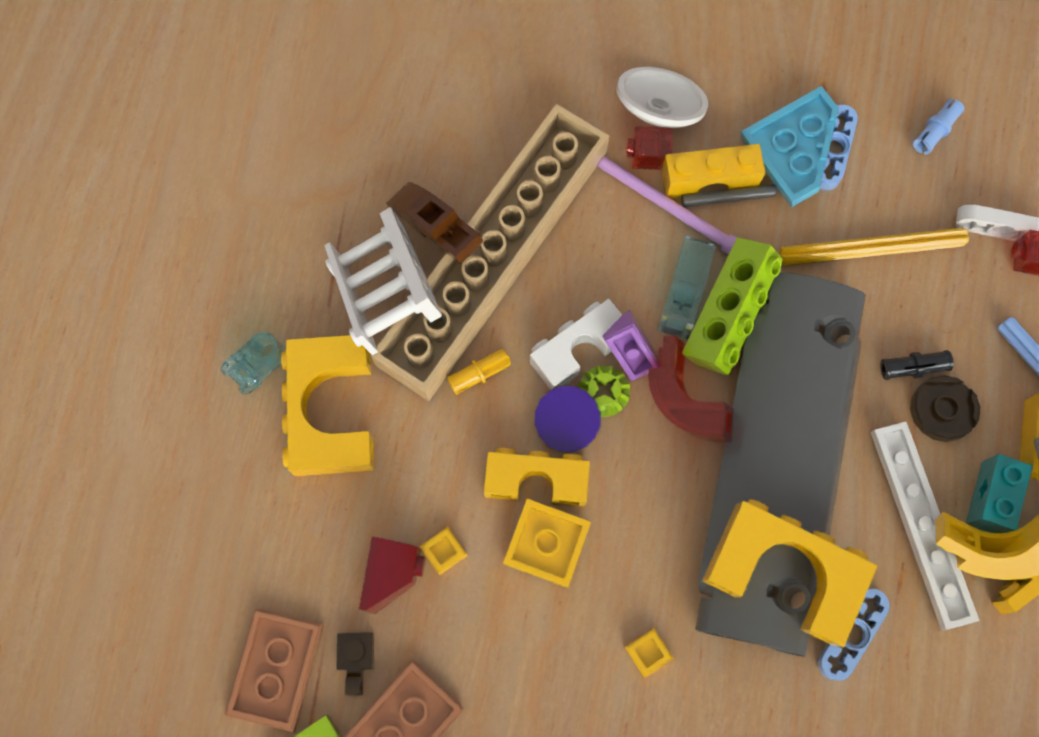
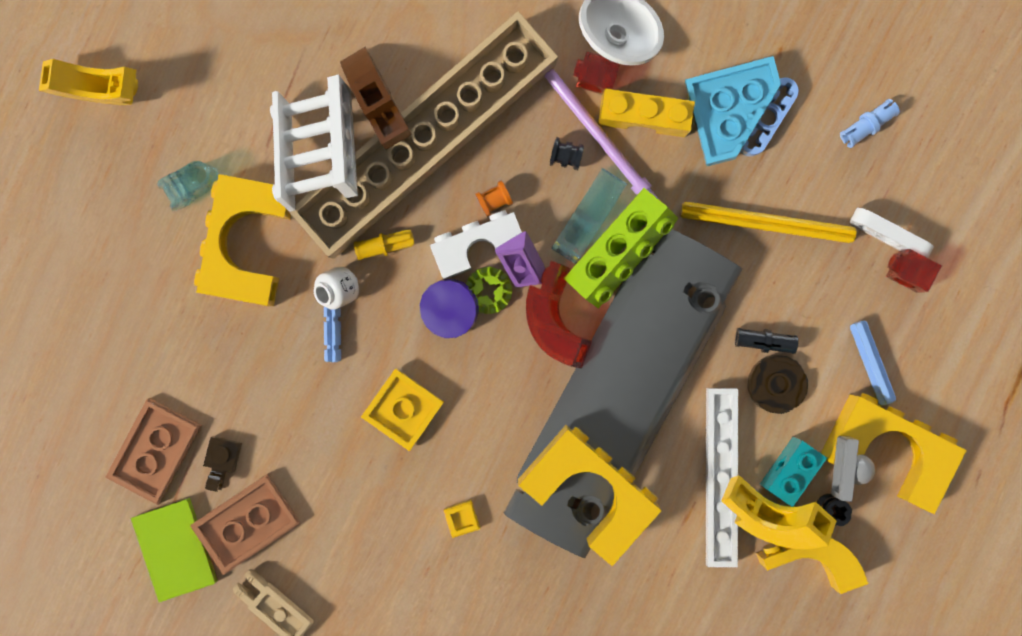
camera: 10 degrees right, 15 degrees up
dark red slope [359,536,426,614] -> none
yellow tile [420,527,468,575] -> none
yellow arch [484,448,590,507] -> none
dark grey bar [681,184,777,207] -> none
light blue beam [817,589,890,680] -> none
none -> yellow arch [39,59,138,105]
none -> white head [314,267,359,310]
none -> light blue axle [323,307,341,362]
none -> orange bush [475,180,513,217]
none -> black bush [550,137,584,171]

